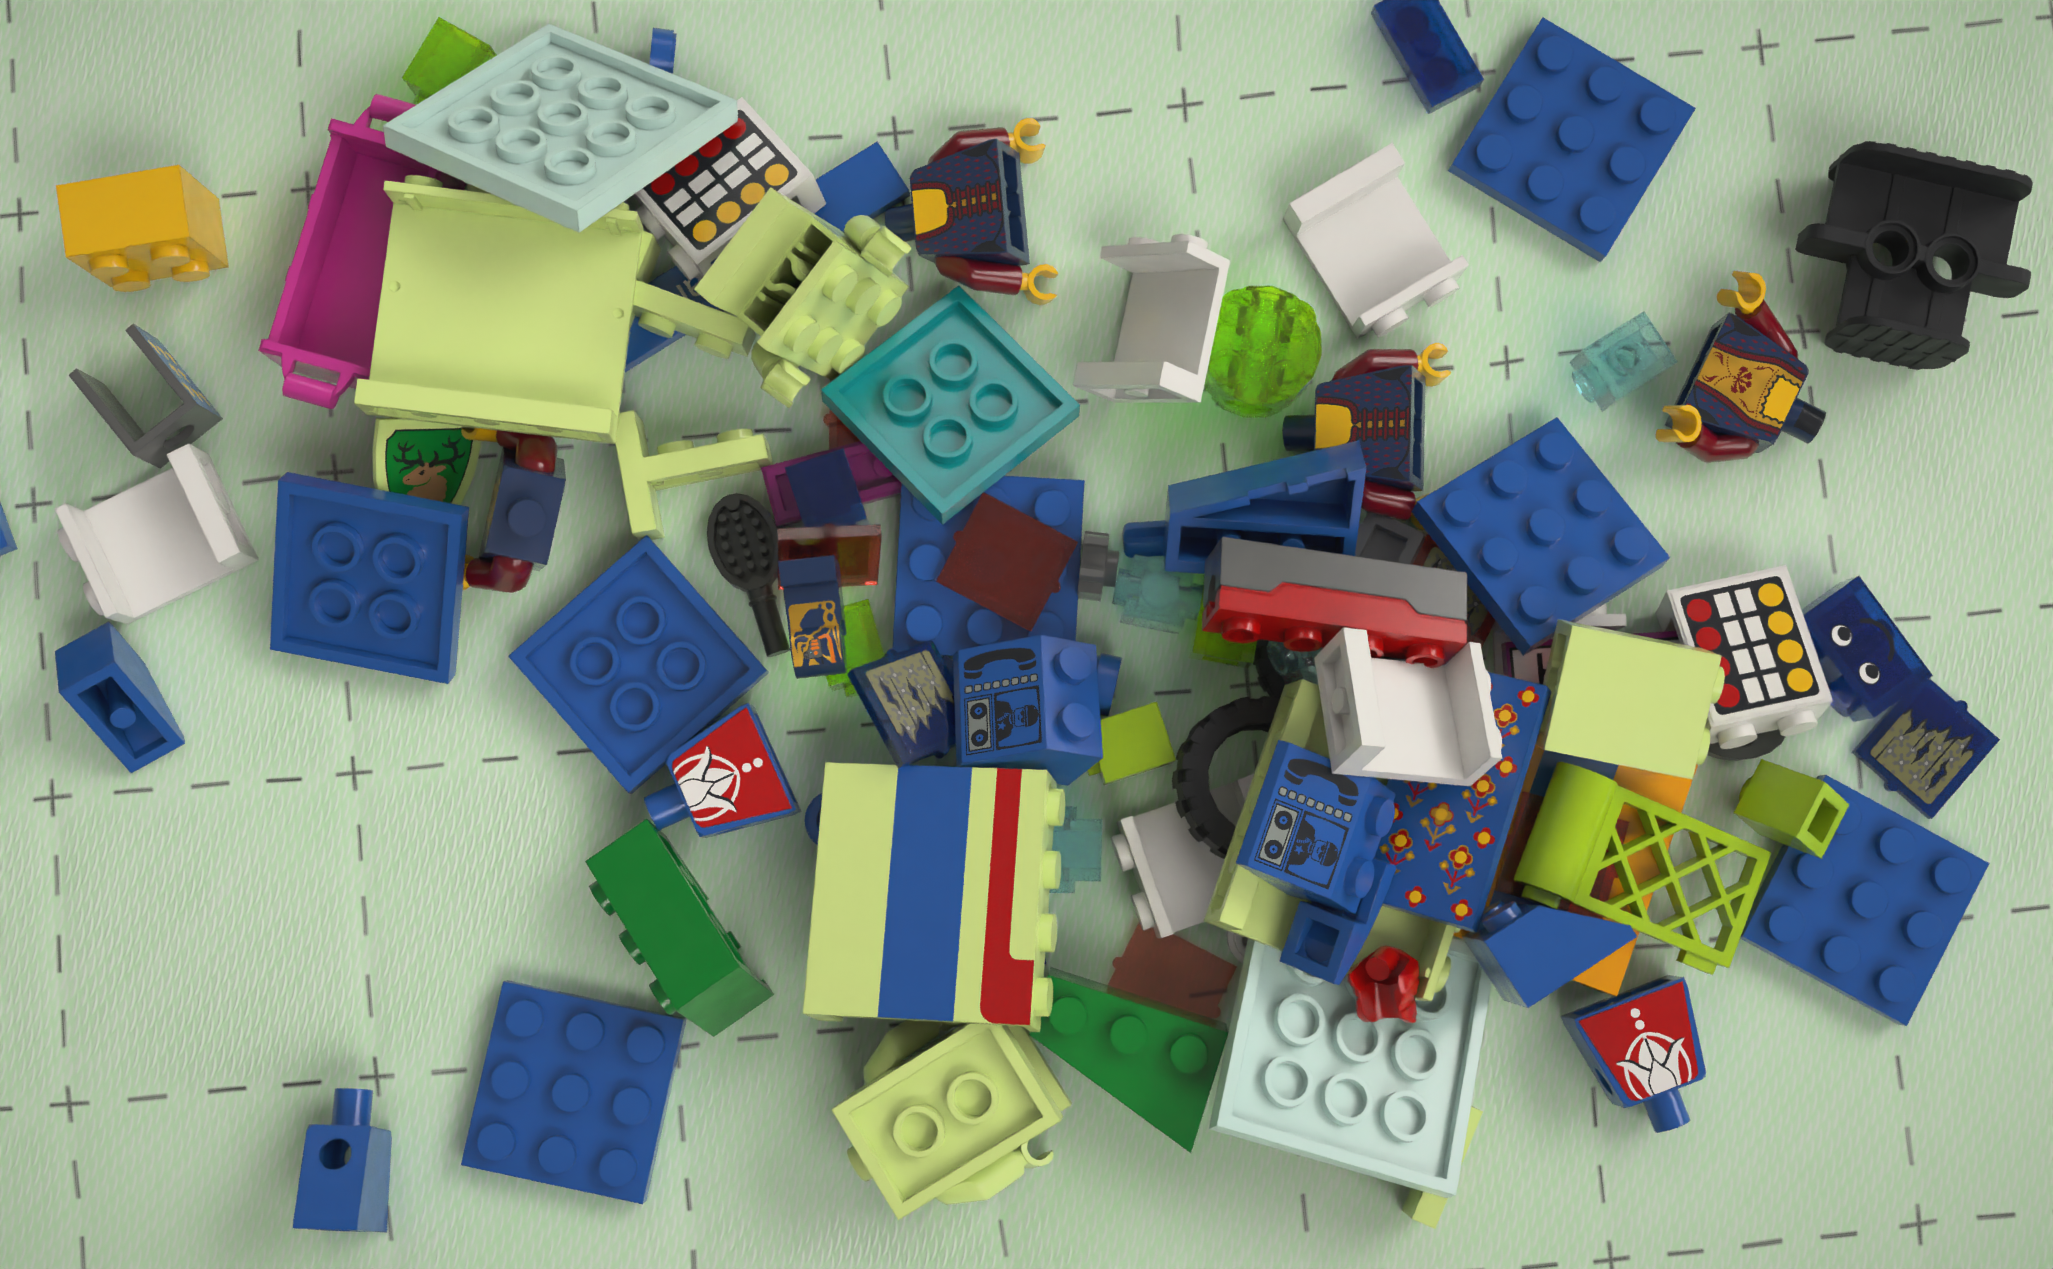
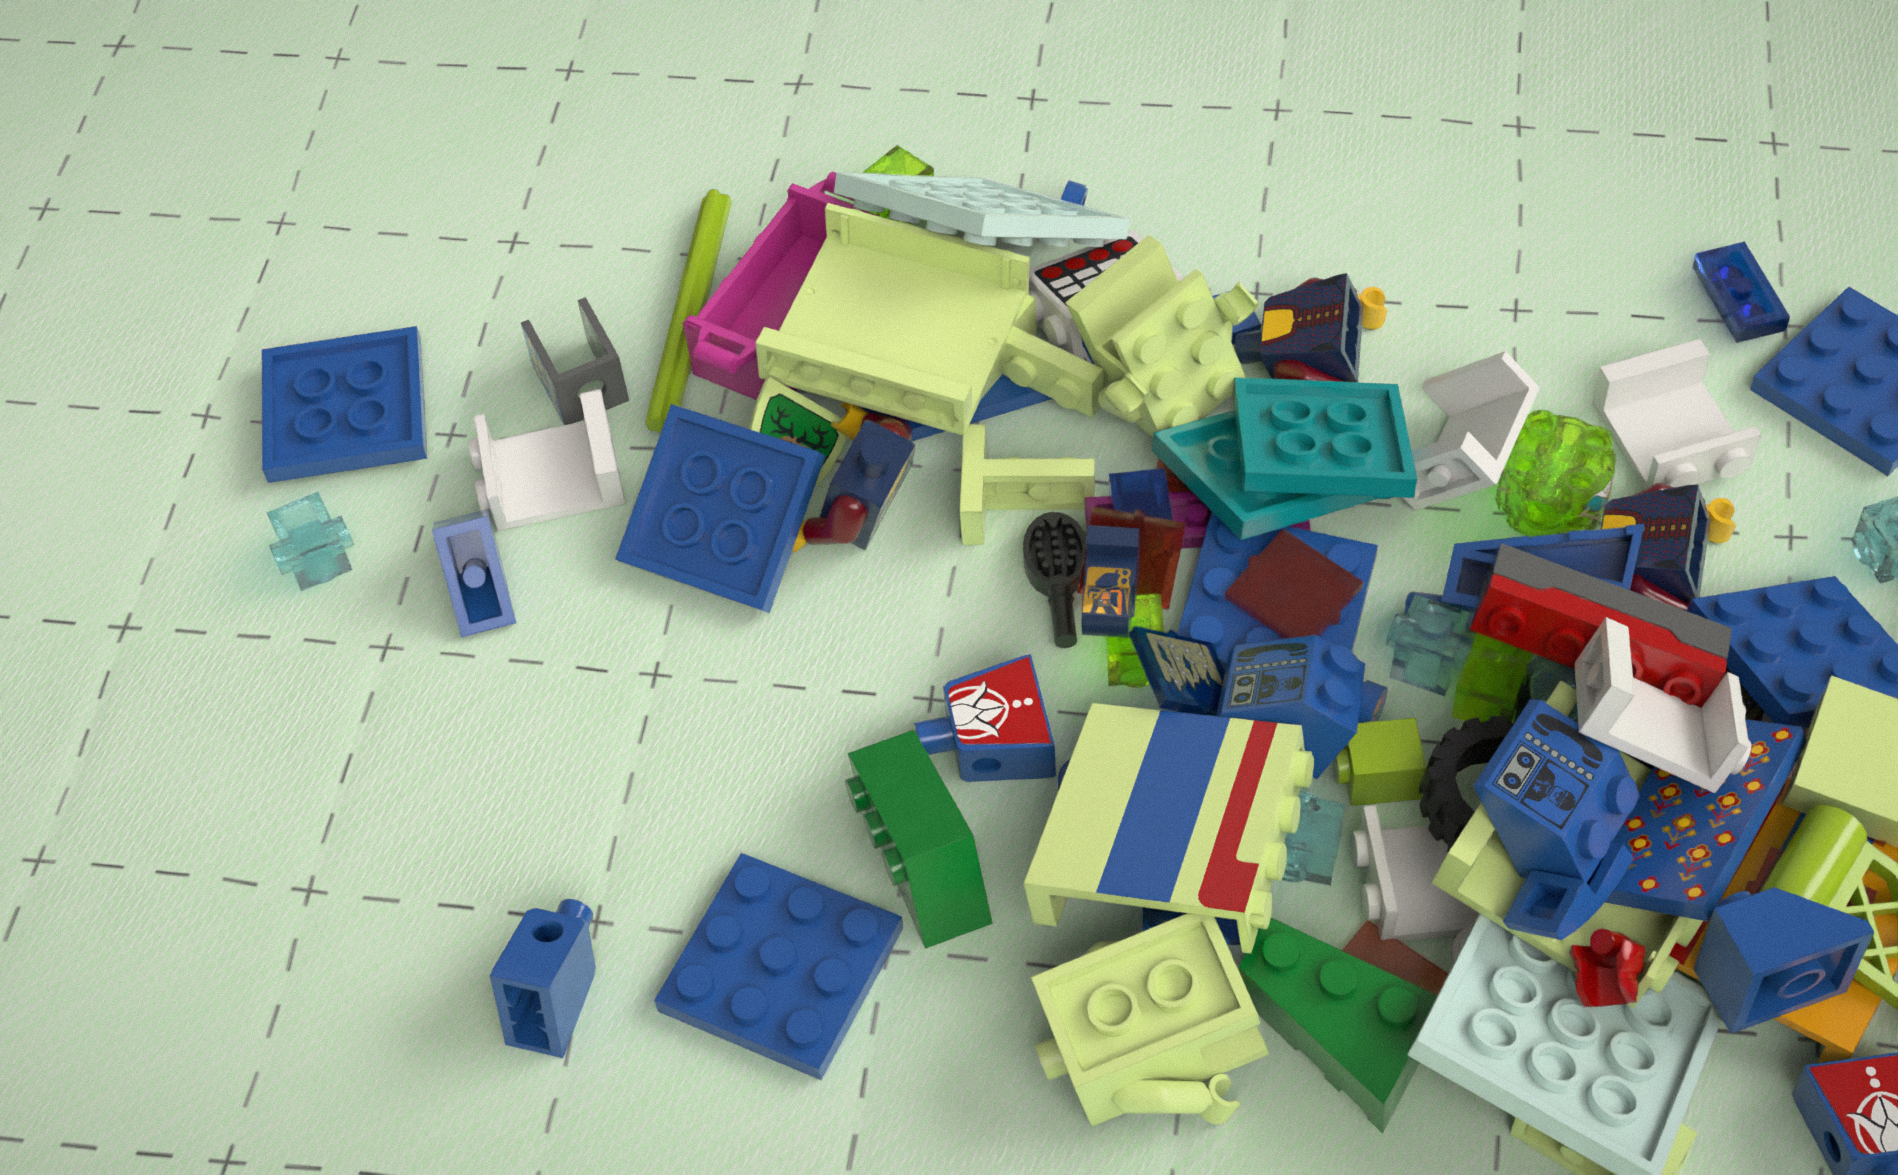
camera: 20 degrees right, 30 degrees down
yellow brick [56,165,229,292] -> none
blue plate [508,535,769,794] -> none
dark grey plate [1077,531,1119,601] -> none
none -> lime axle [645,189,732,434]
none -> teal plate [1232,377,1417,499]

